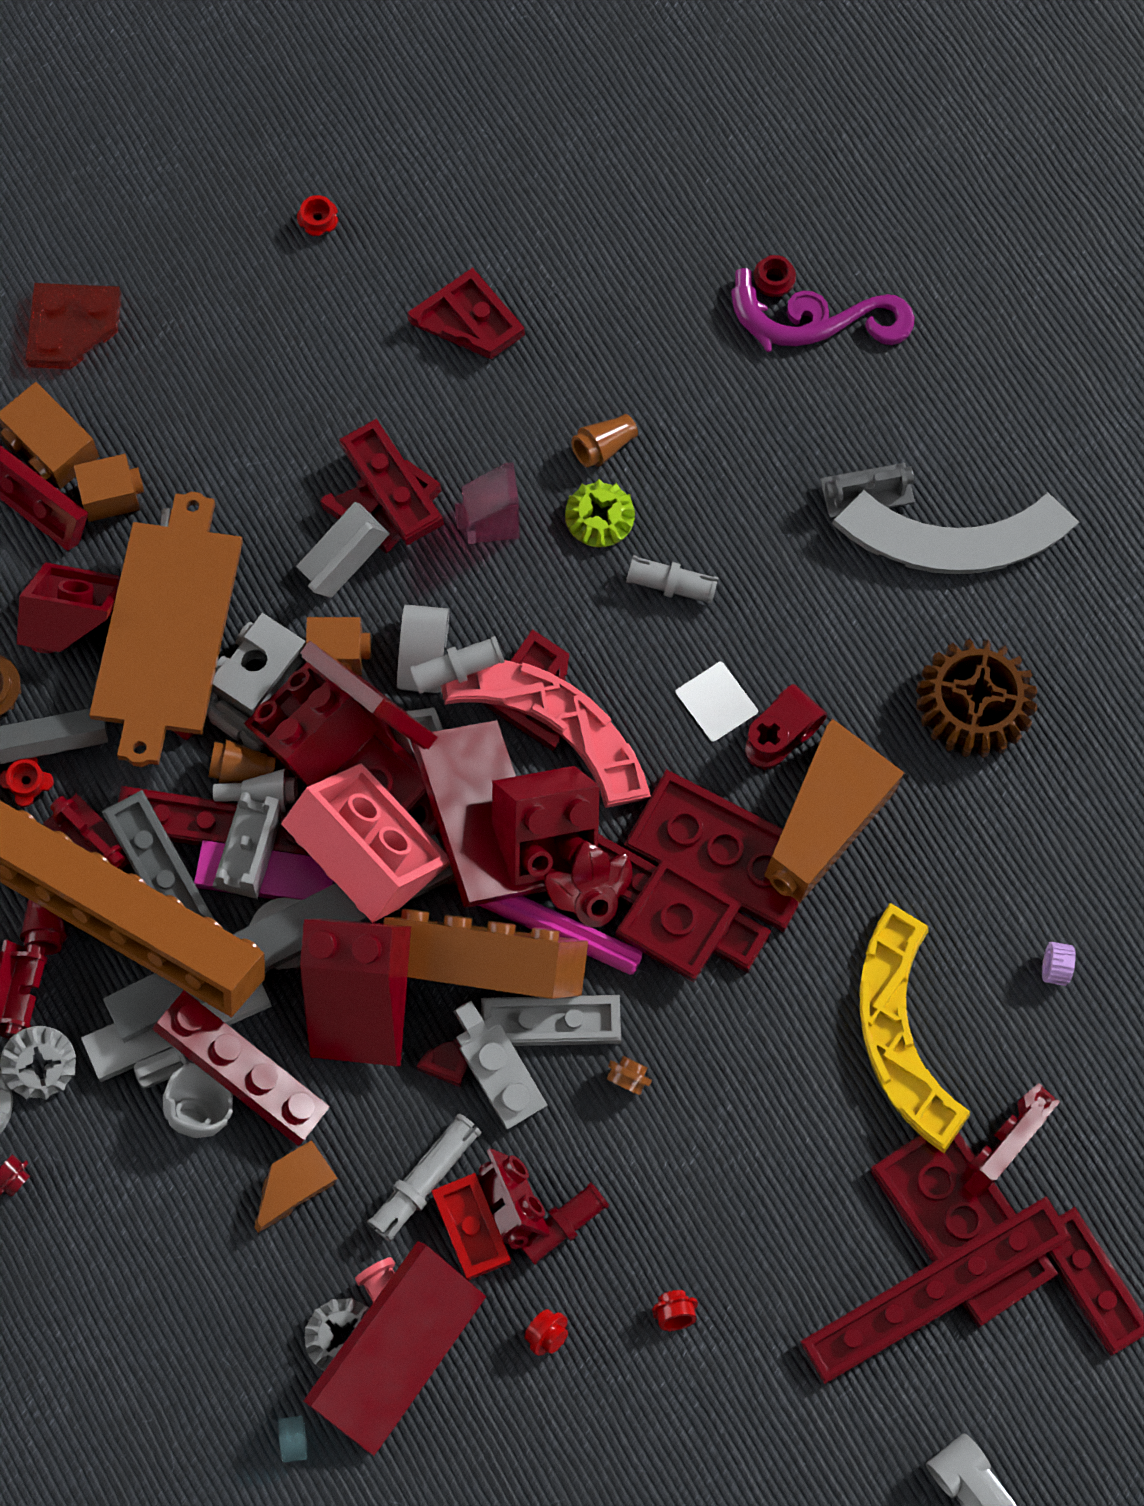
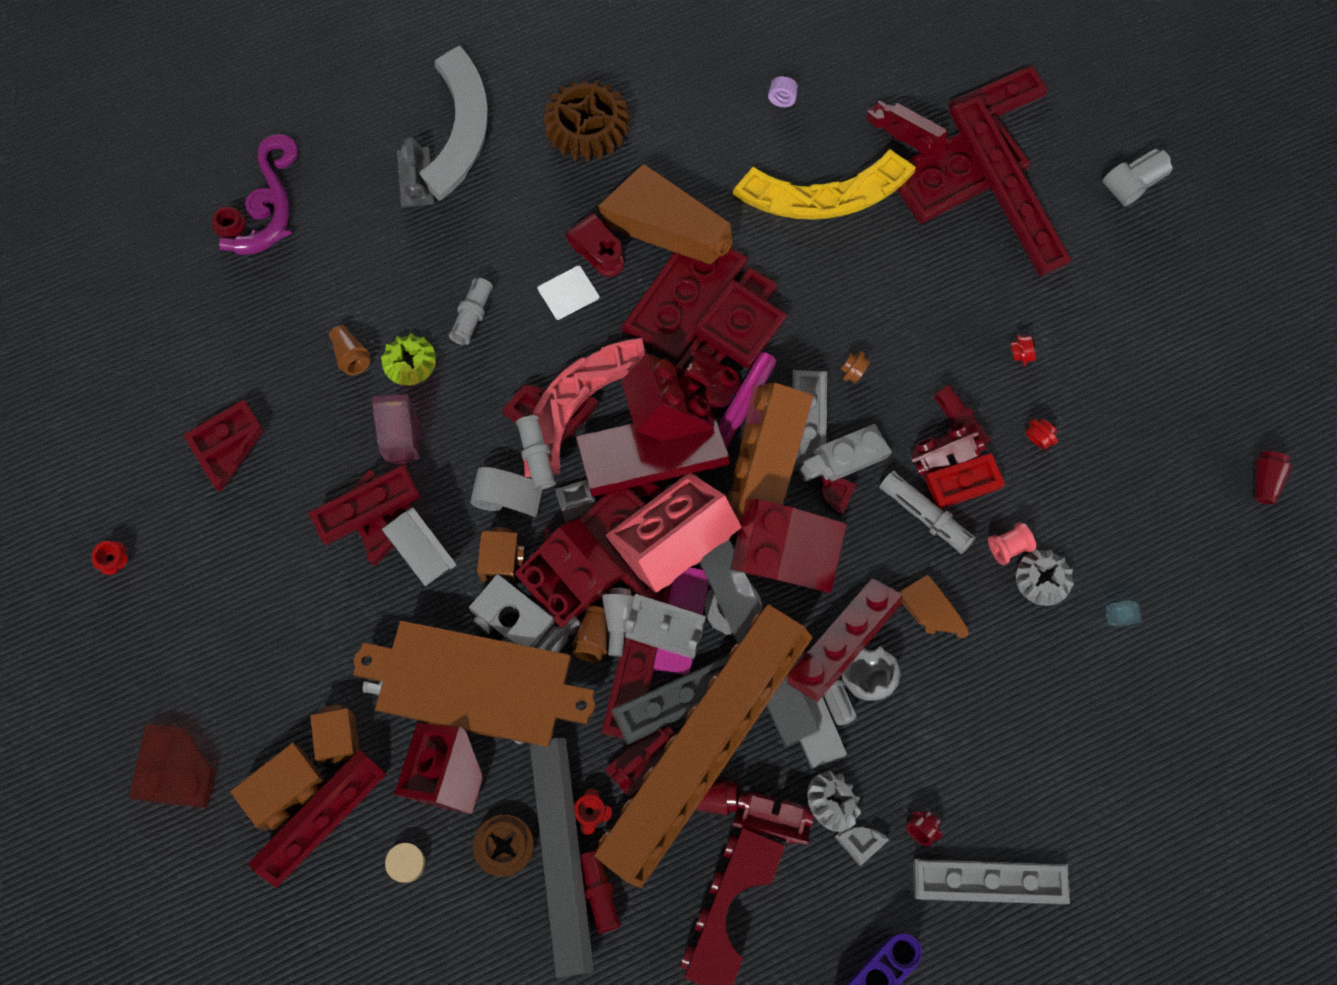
camera: 85 degrees left, 0 degrees up
dark red tile [300,640,438,750] -> none
dark red tile [303,1241,487,1456] -> none

